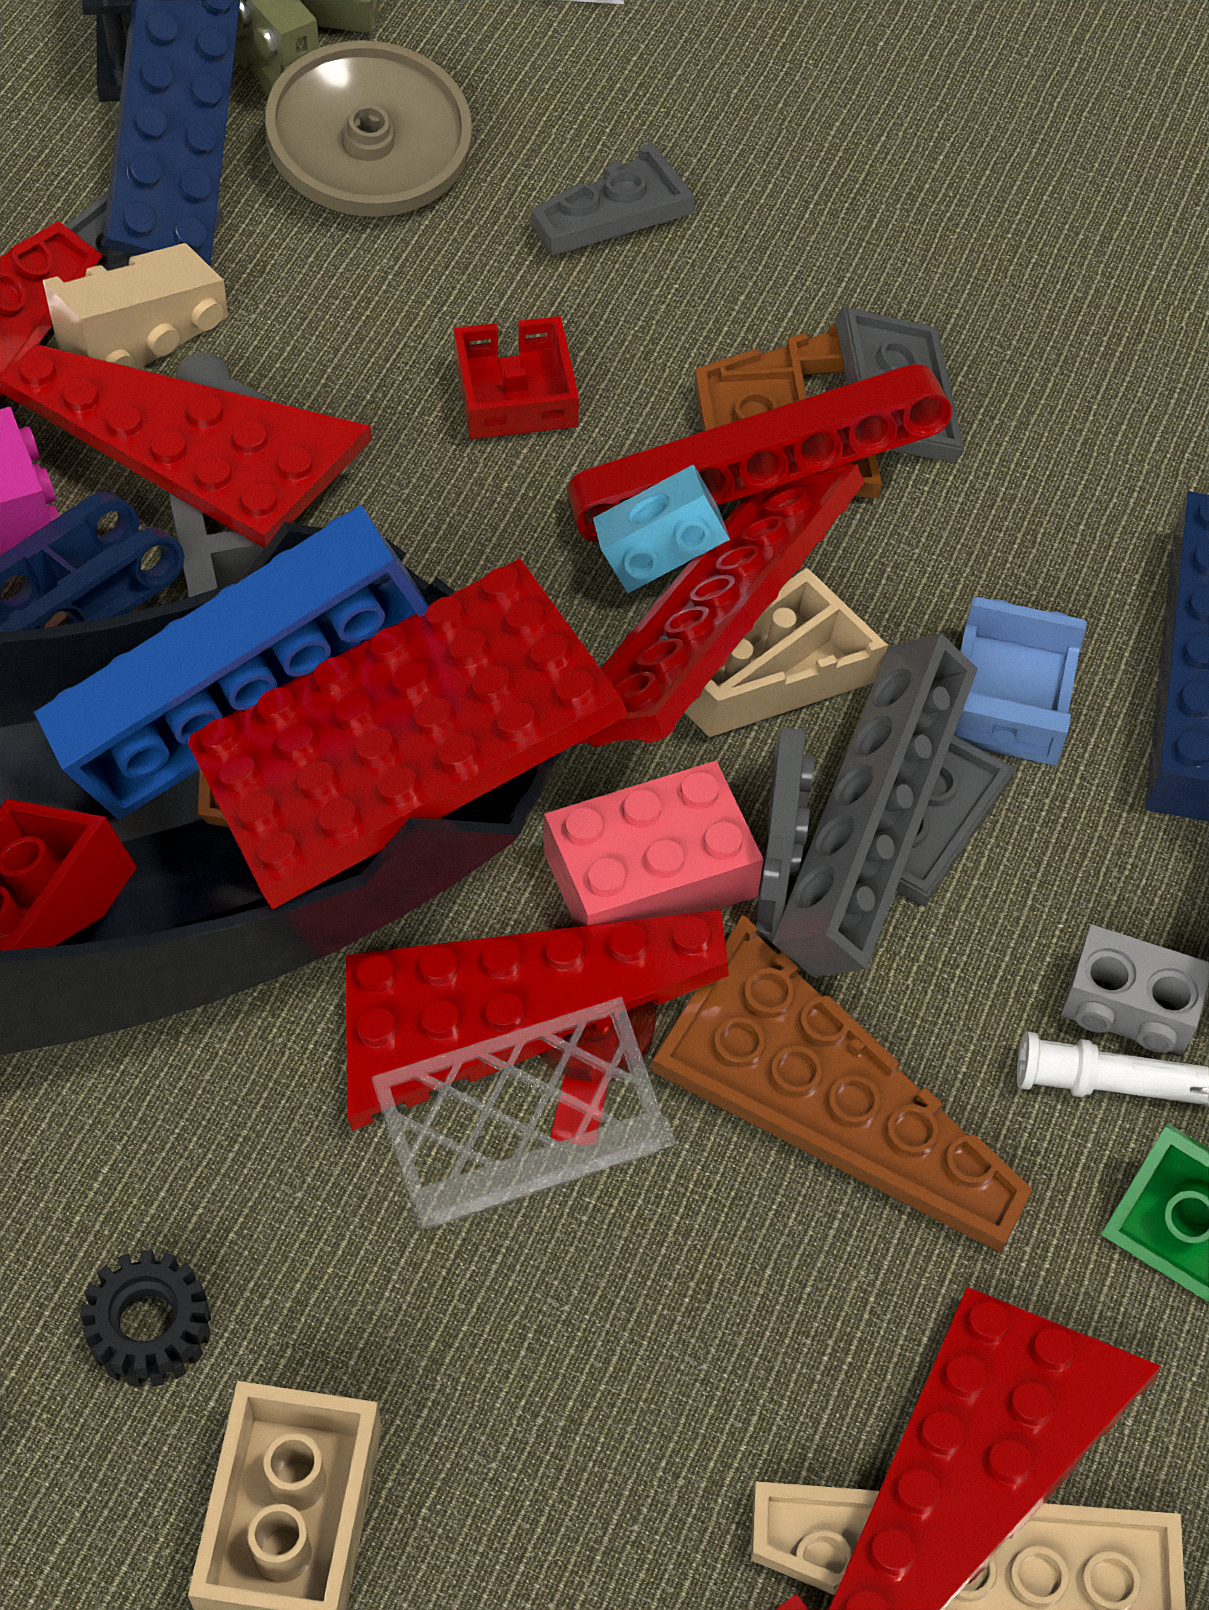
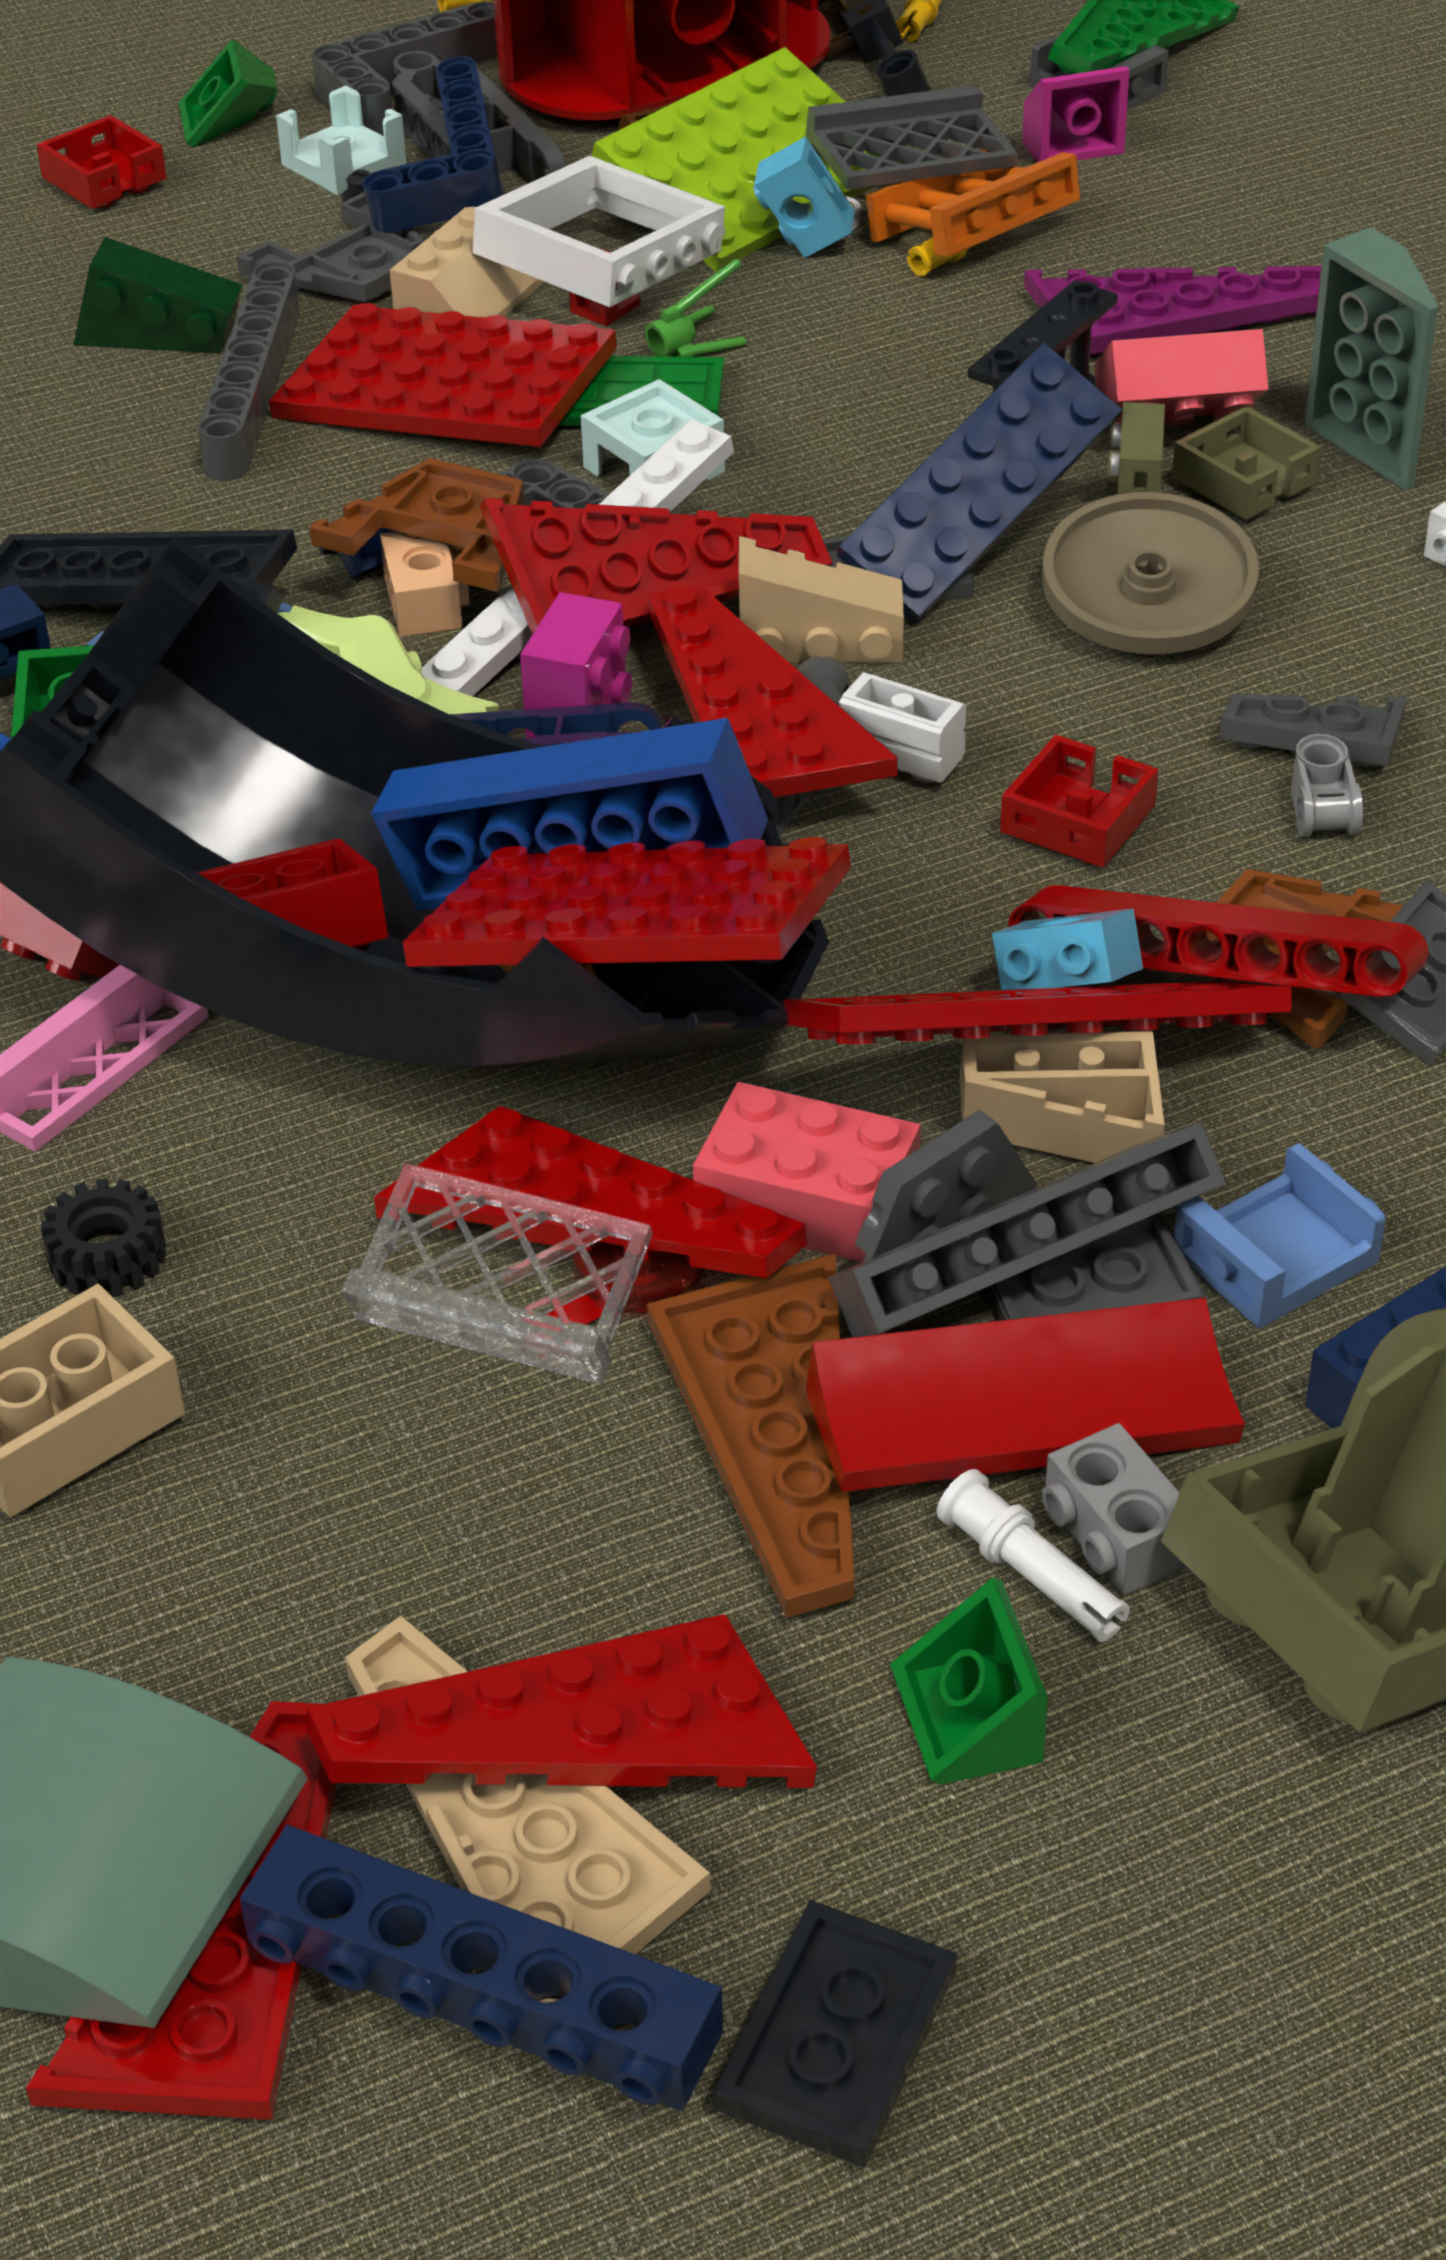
camera: 45 degrees right, 15 degrees down
none -> red arch [805,1297,1245,1492]
none -> white brick [839,672,967,783]
none -> light grey piece [1291,734,1363,837]

